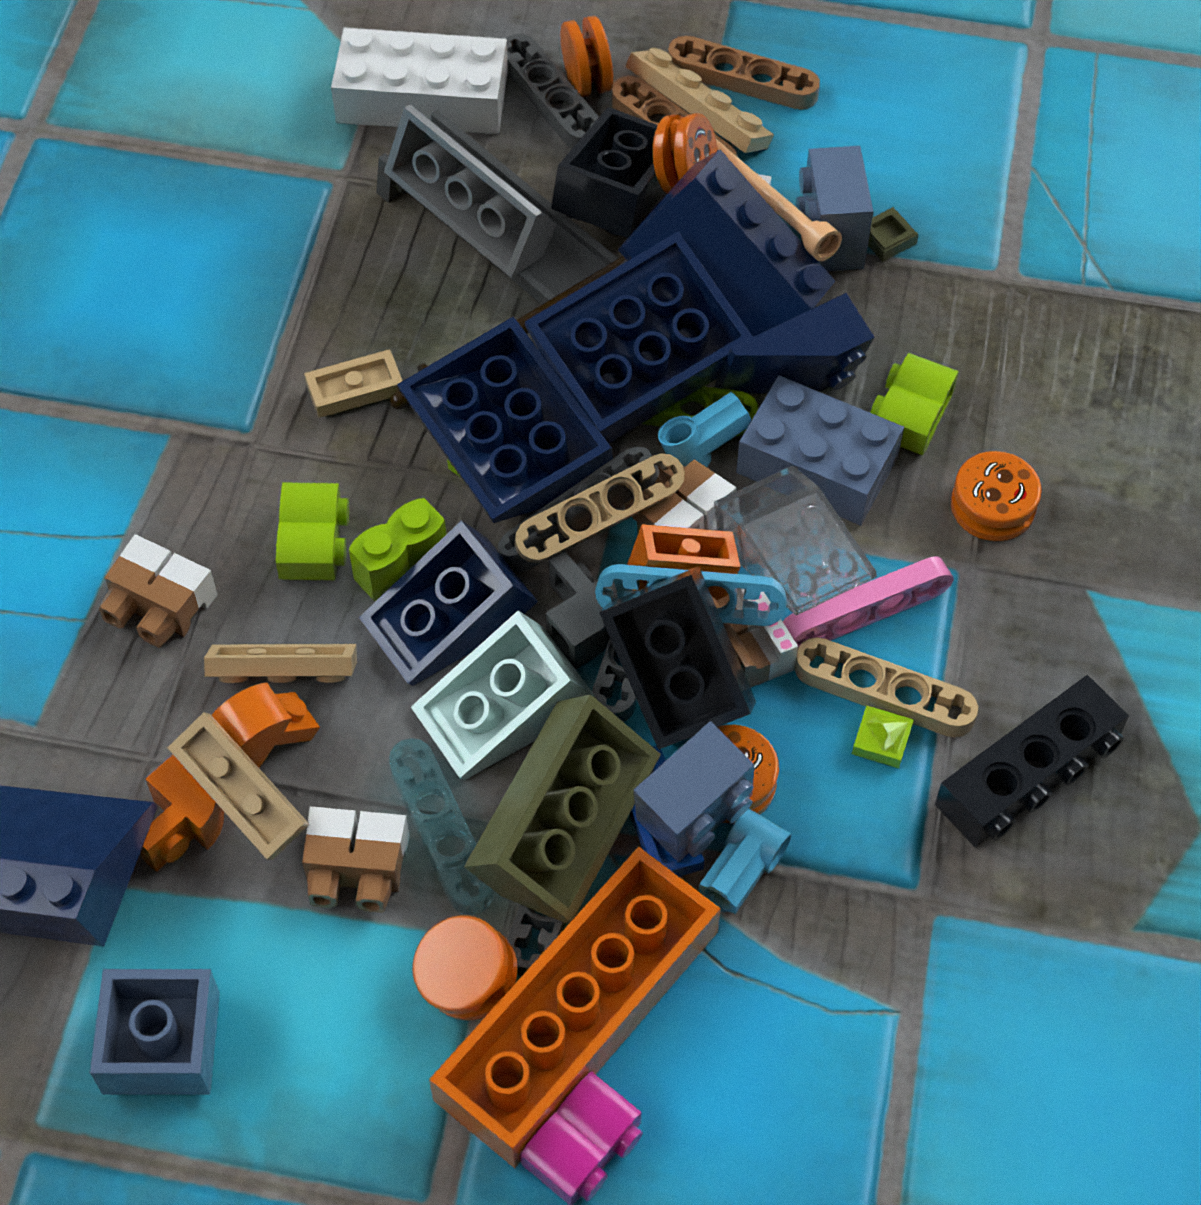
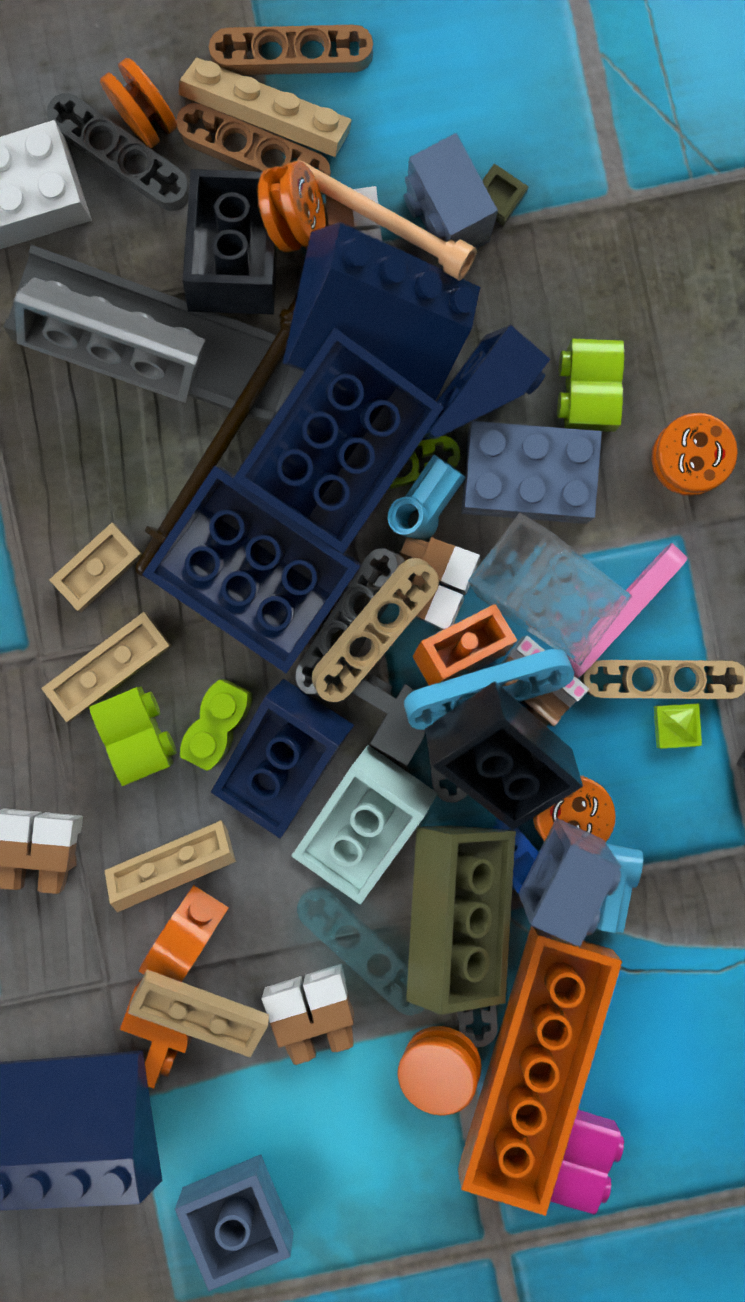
camera: 20 degrees left, 30 degrees up
none -> tan plate [41,612,172,722]

